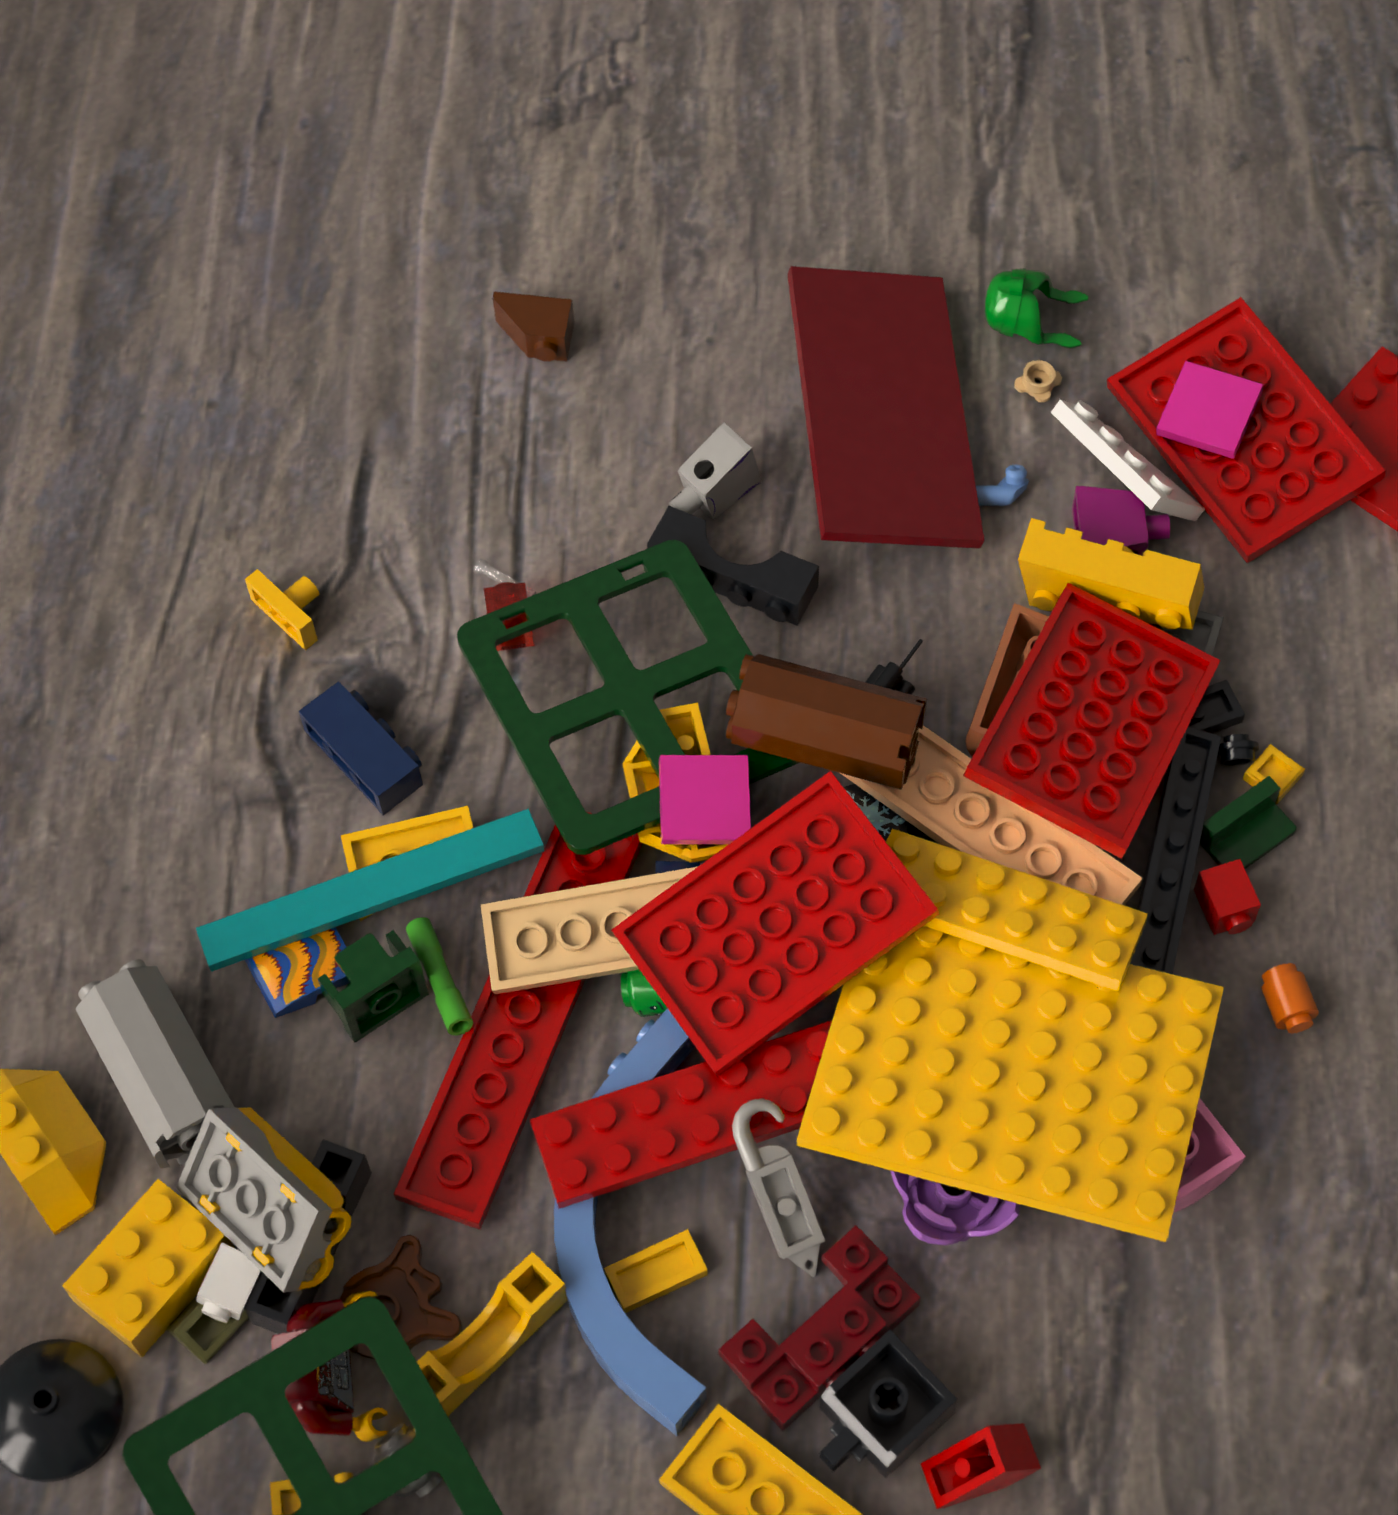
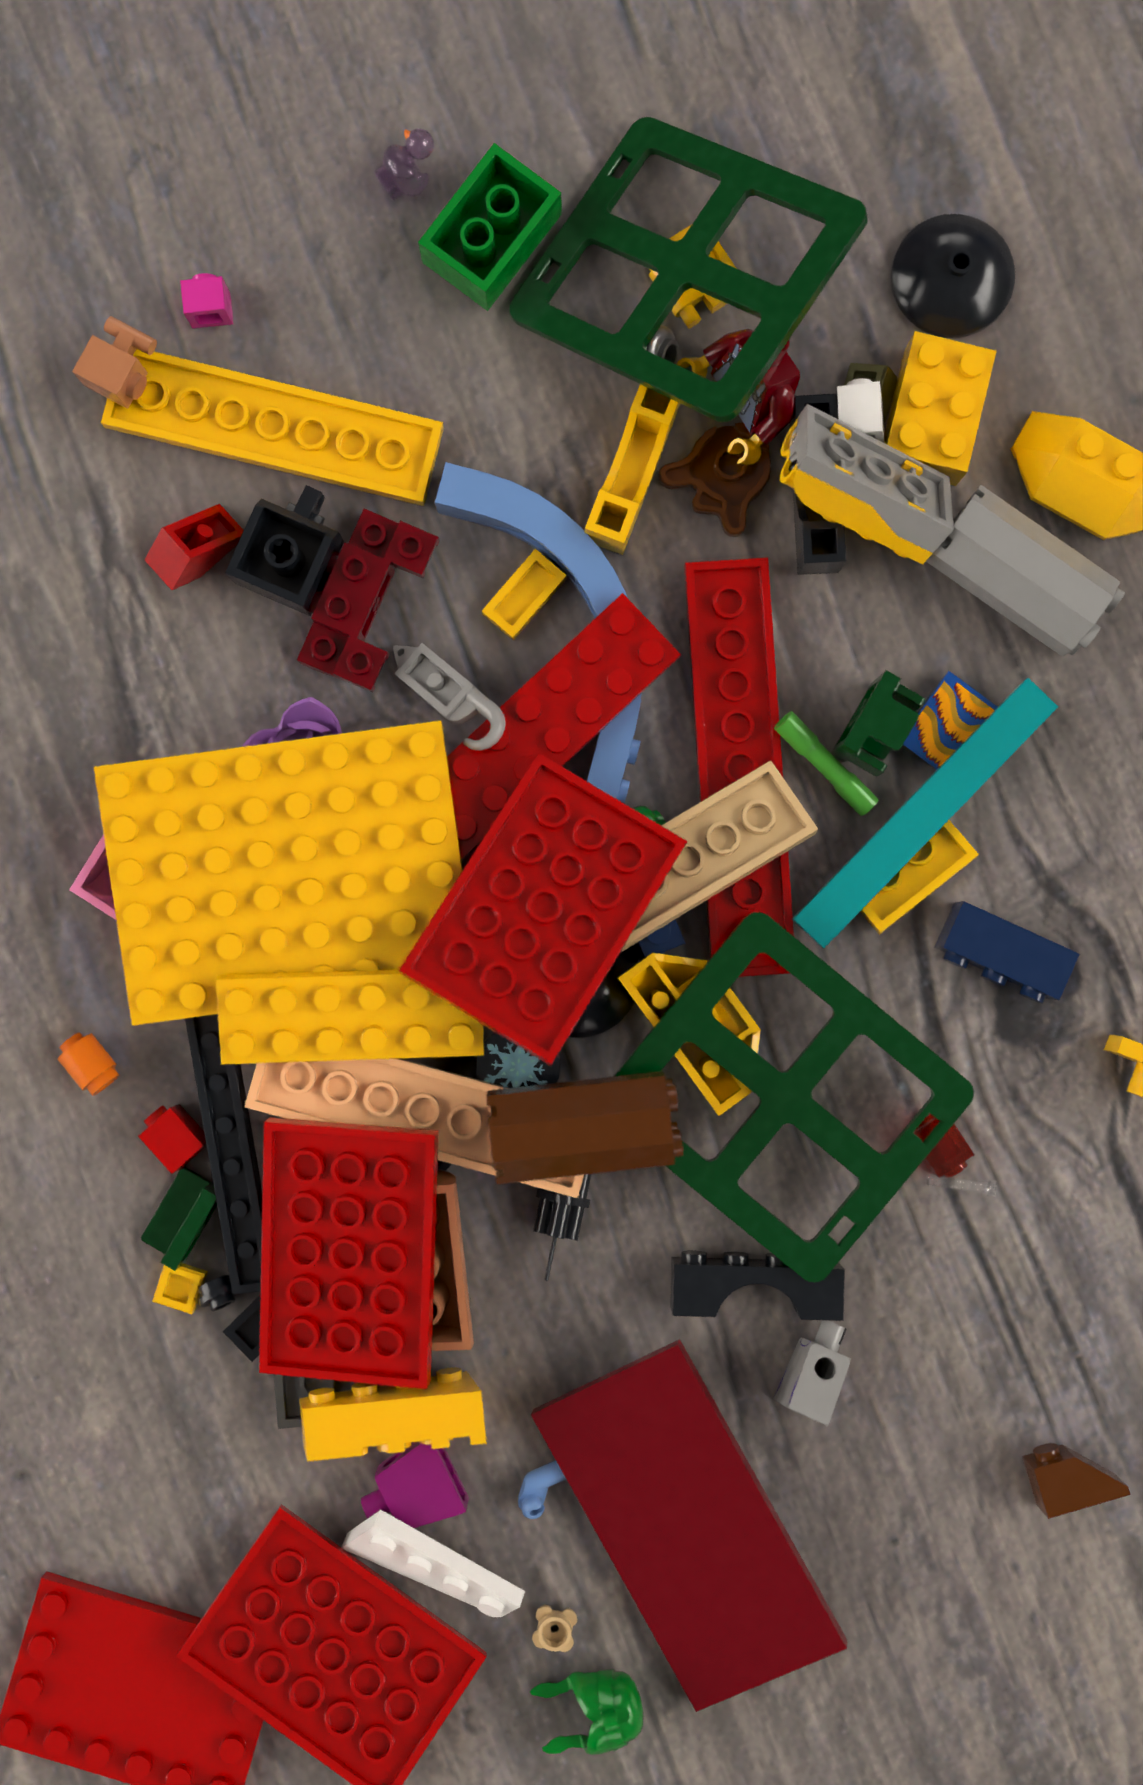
camera: 155 degrees right, 25 degrees up
dark pink tile [659,755,751,844] -> none
dark pink tile [1156,361,1263,459] -> none

